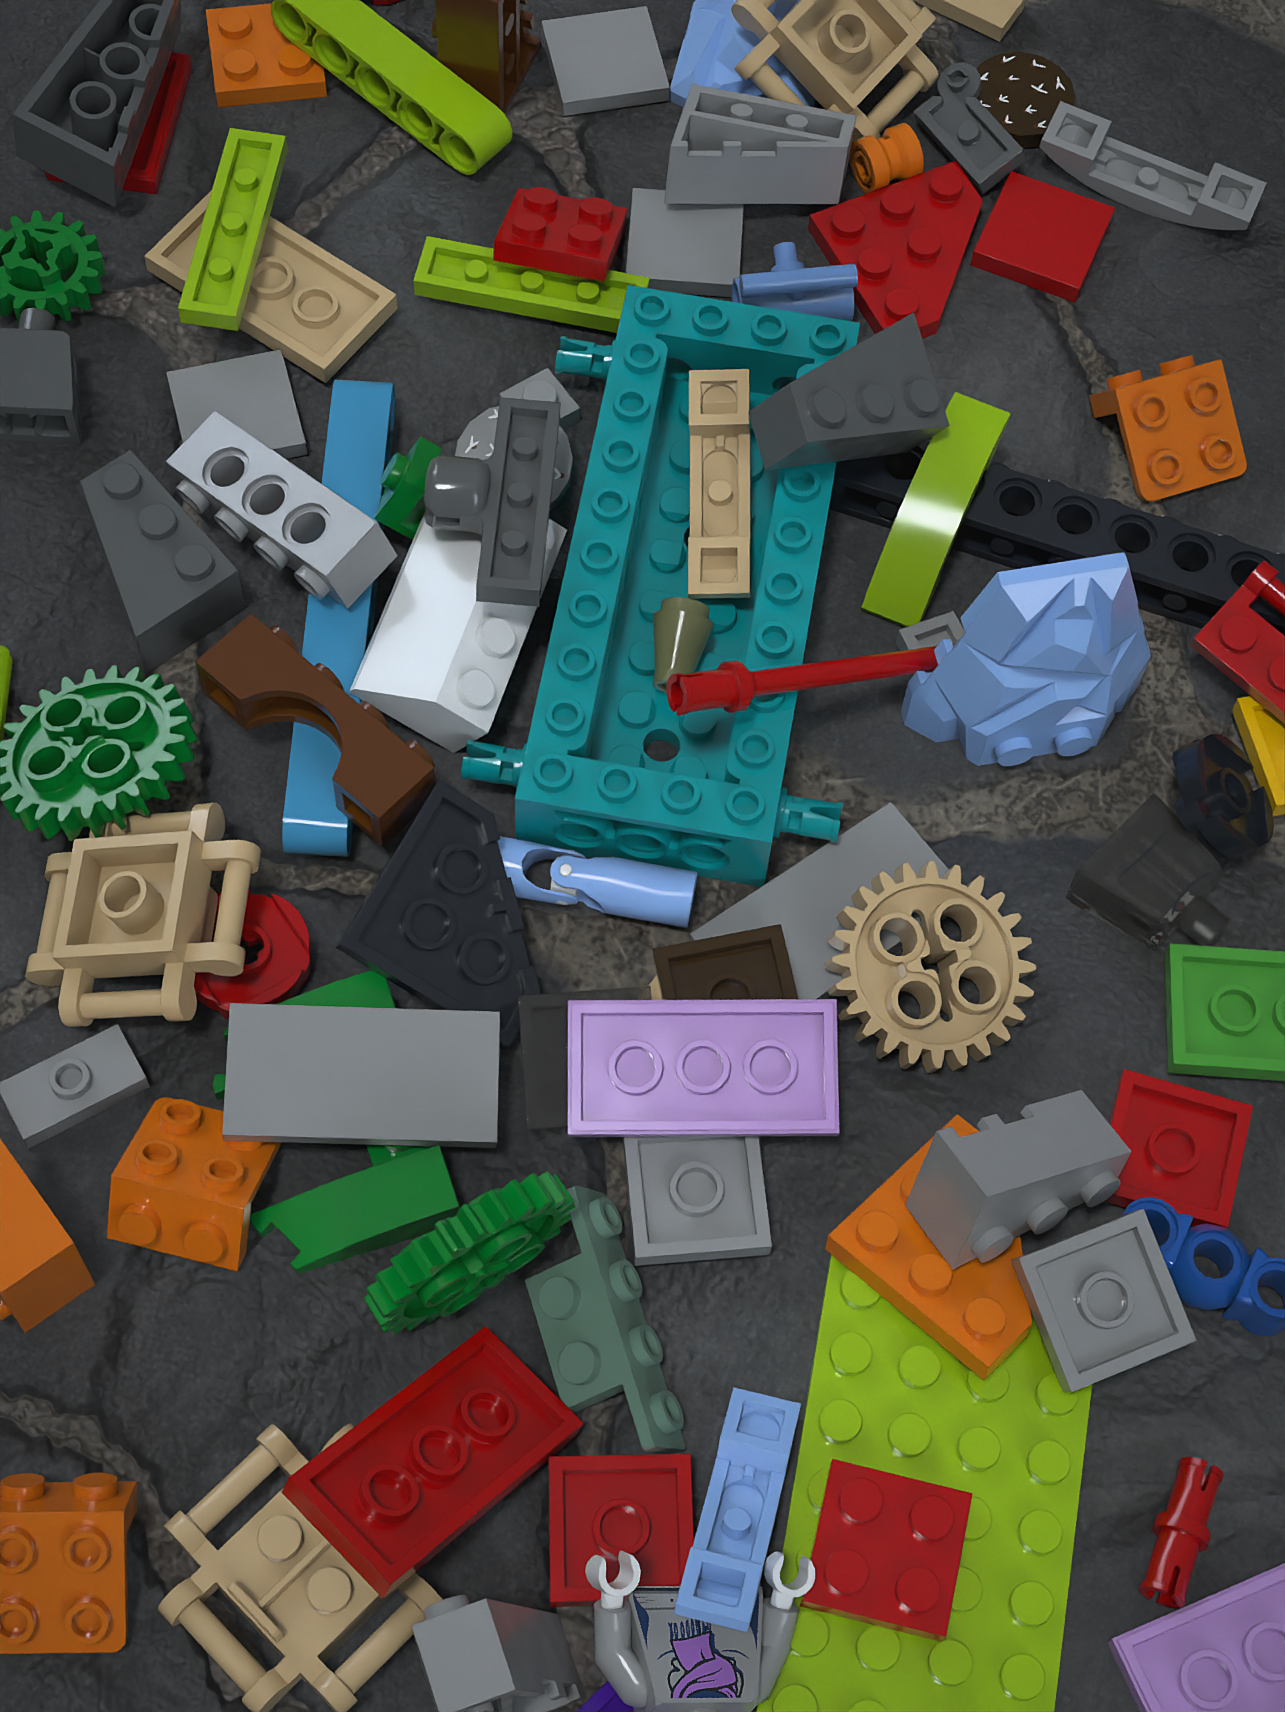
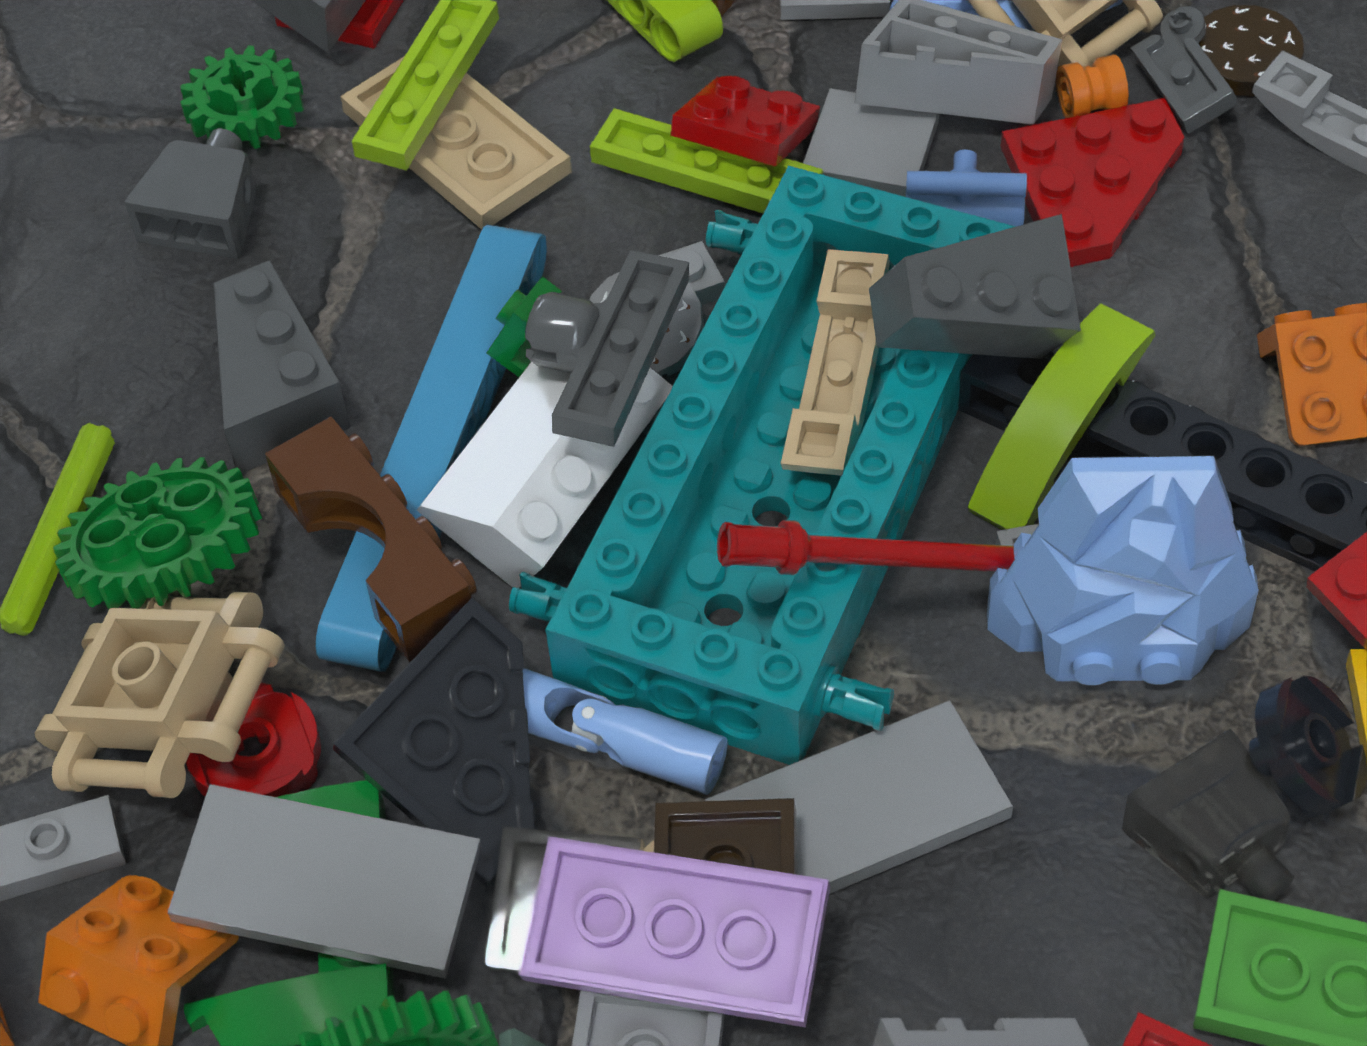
camera: 20 degrees right, 10 degrees down
light grey tile [166,349,307,459] -> none
light grey brick [166,411,398,609] -> none
olive cone [653,597,714,692] -> none
tan gear [824,861,1036,1073] -> none
red tile [970,171,1115,303] -> none

